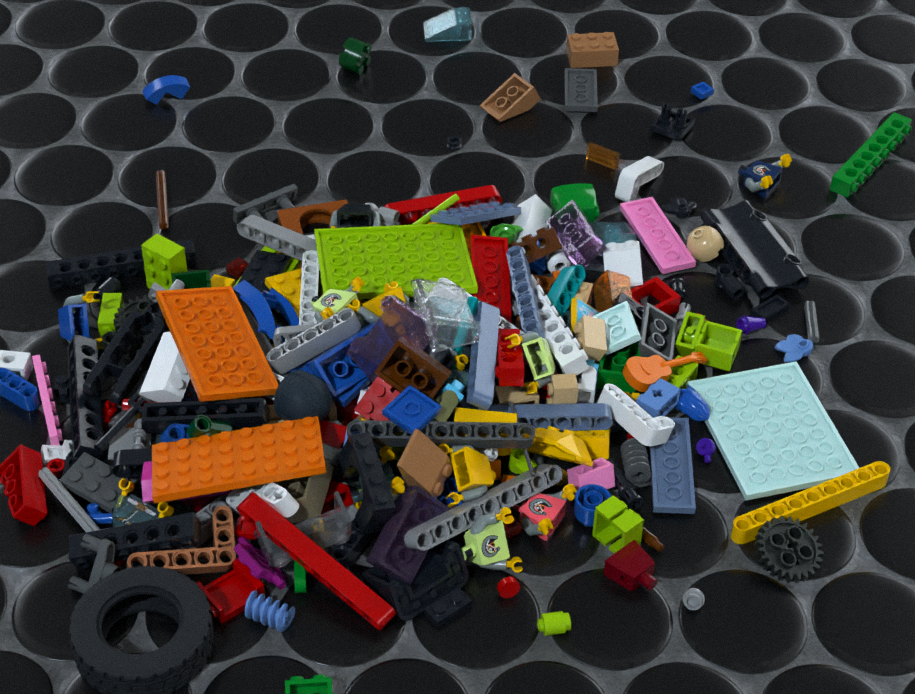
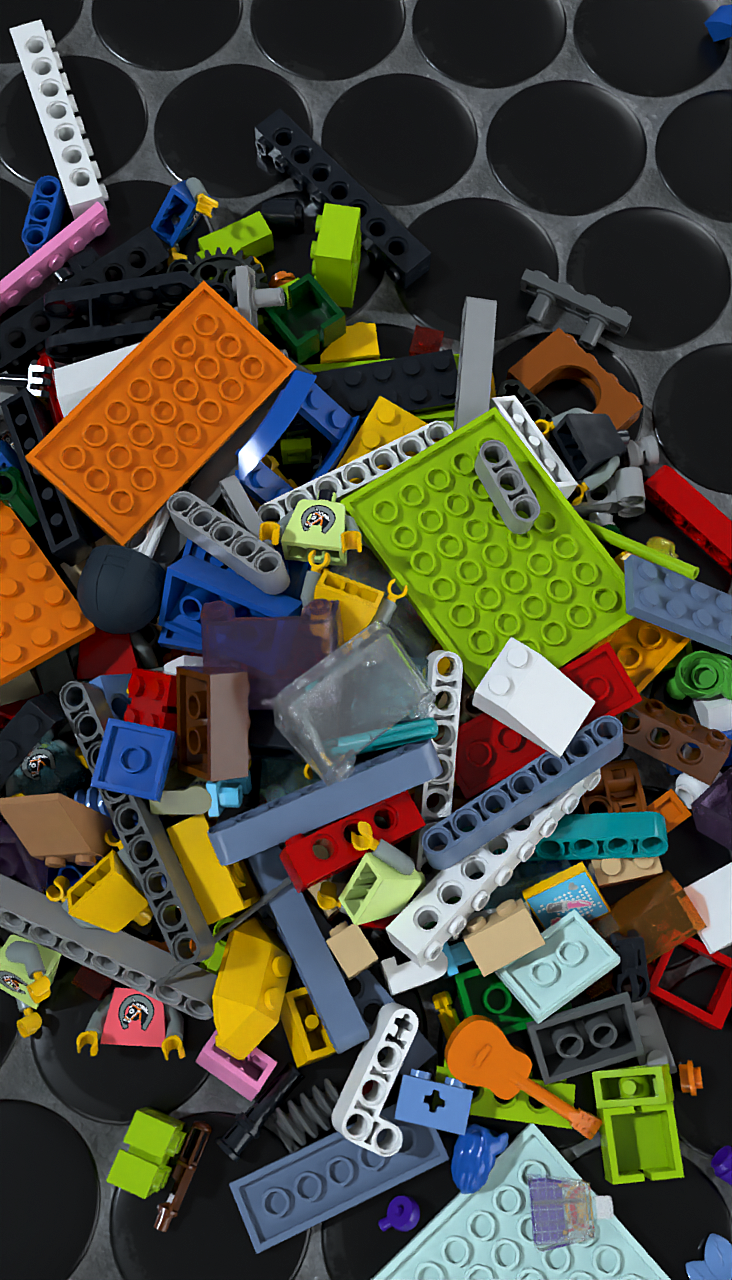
camera: 65 degrees right, 30 degrees up
reddish brown axle [156,170,169,230] -> none
blue piece [574,484,611,527] -> none
dark red torso [604,540,658,591] -> none
light grey pin [675,303,691,324] -> none
none -> white slope [472,637,595,758]
none -> light grey beam [474,440,540,534]
none -> clear torso [527,1174,613,1252]

